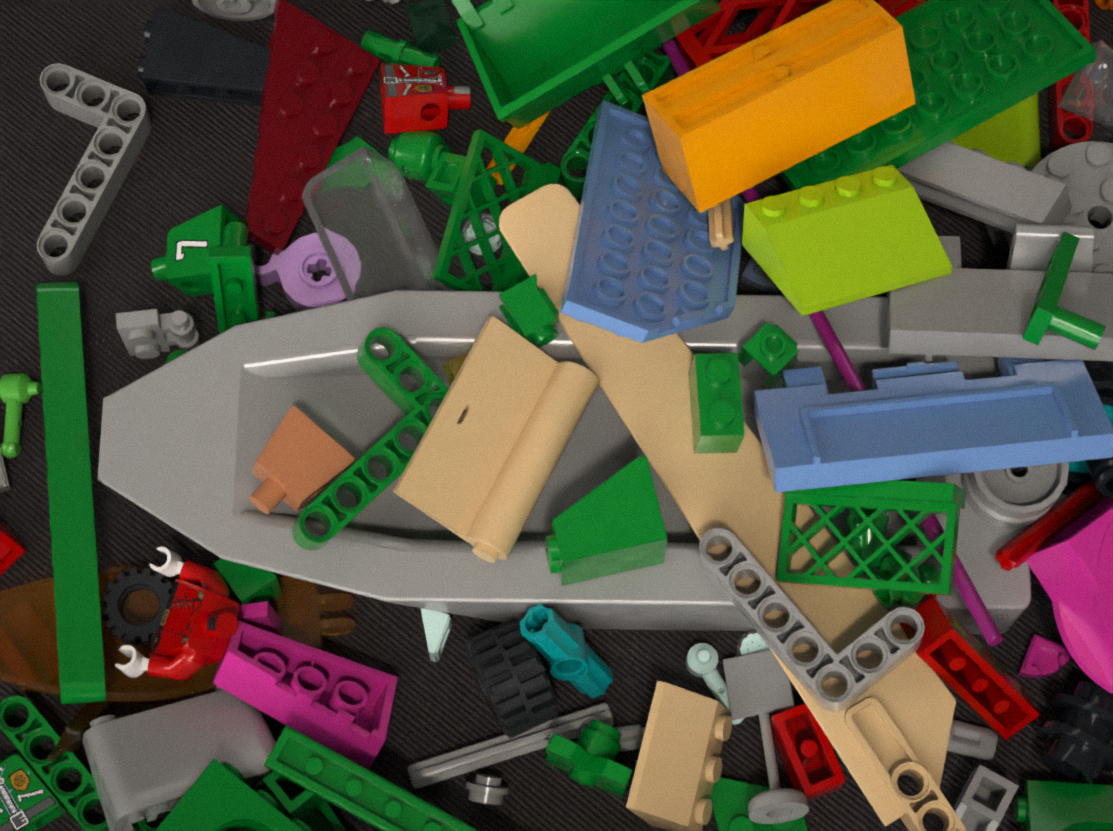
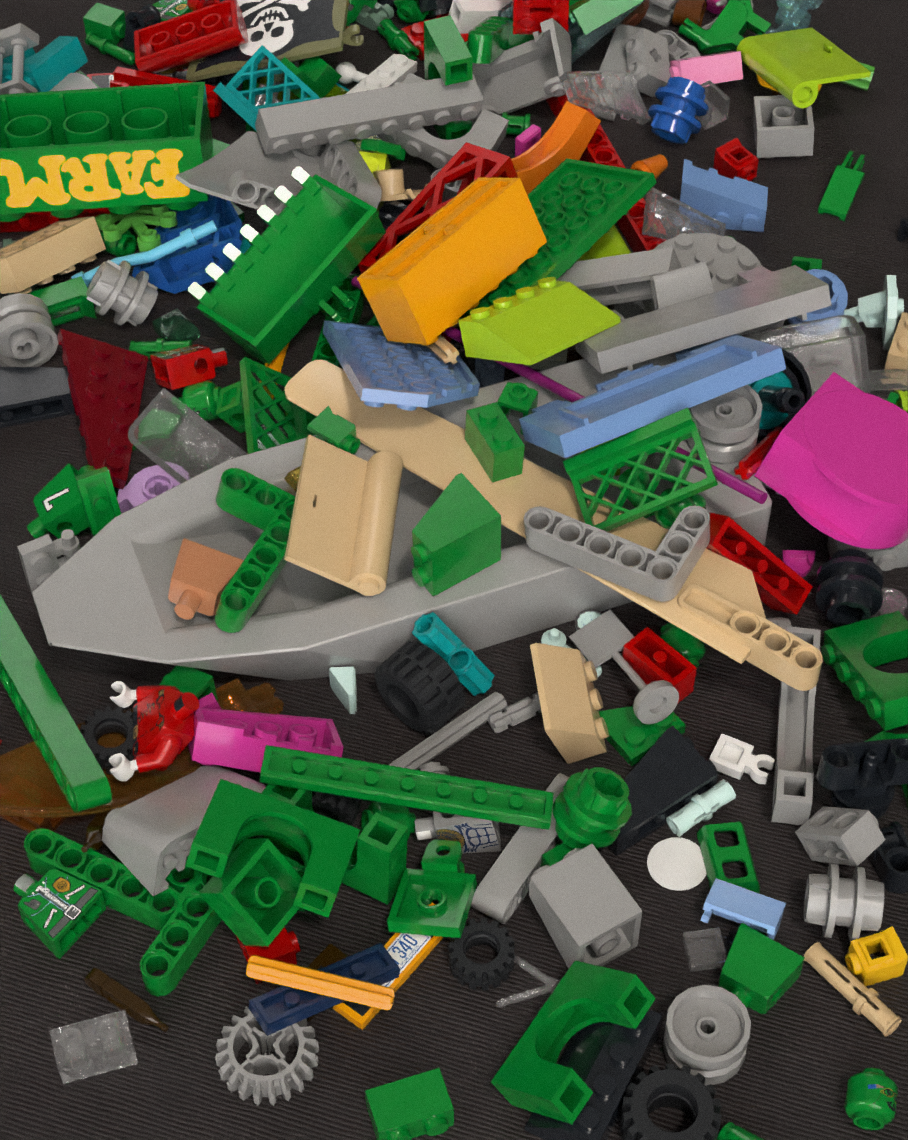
camera: 20 degrees left, 20 degrees down
green plant [545,720,633,799] -> none
green piece [1022,232,1106,350] -> none

